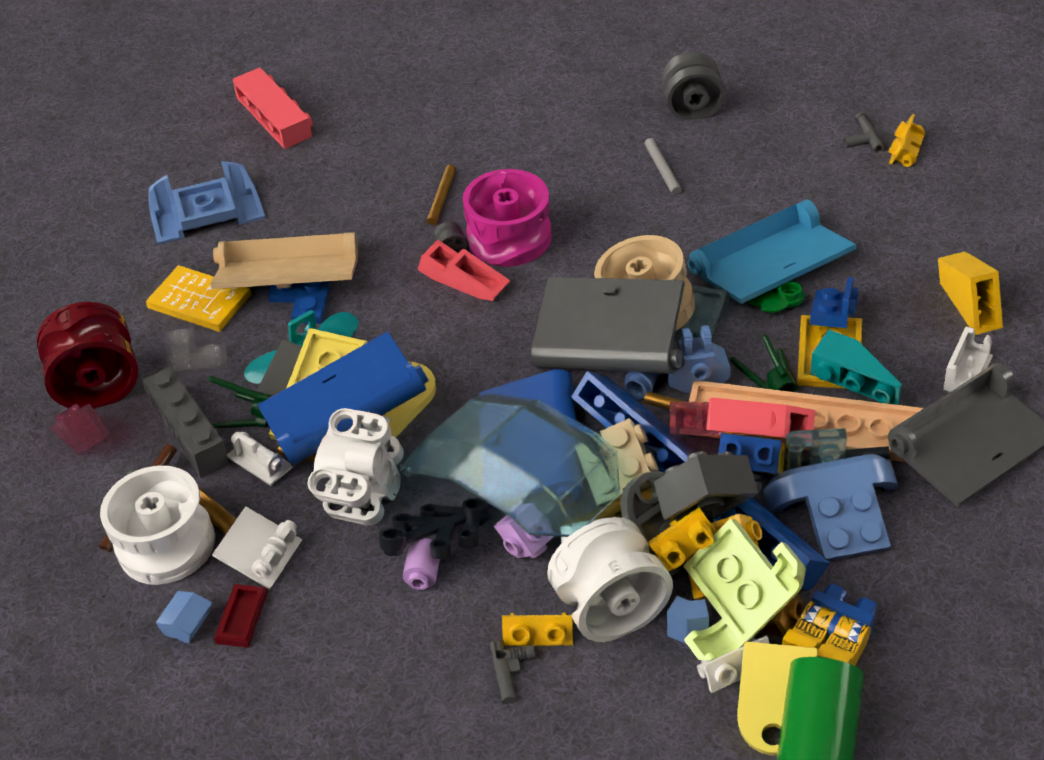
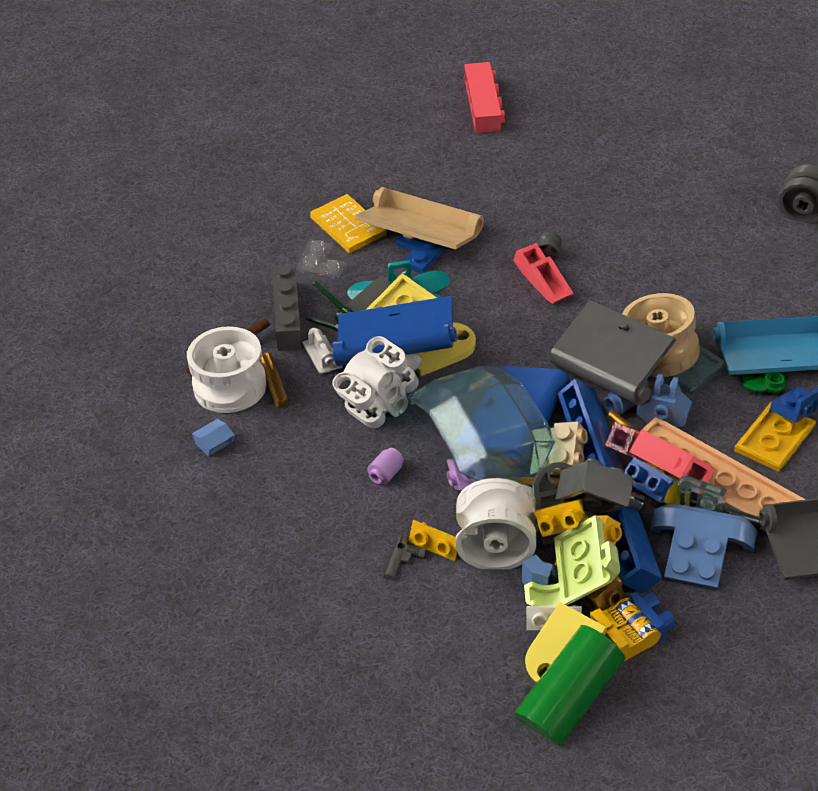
camera: 25 degrees right, 0 degrees up
dark red piece [36,302,138,411] -> none
clear pink slope [49,403,110,455] -> none
medium blue piece [148,161,266,245] -> none
white hinge [212,506,302,589] -> none
dark red tile [214,584,268,648] -> none
black plant [379,498,492,559] -> none
pearl gold bar [426,165,456,225] -> none
dark pink piece [463,169,552,267] -> none
light grey bar [644,138,682,195] -> none
dark green plant [730,335,798,392] -> none
teal slope [810,329,902,405] -> none

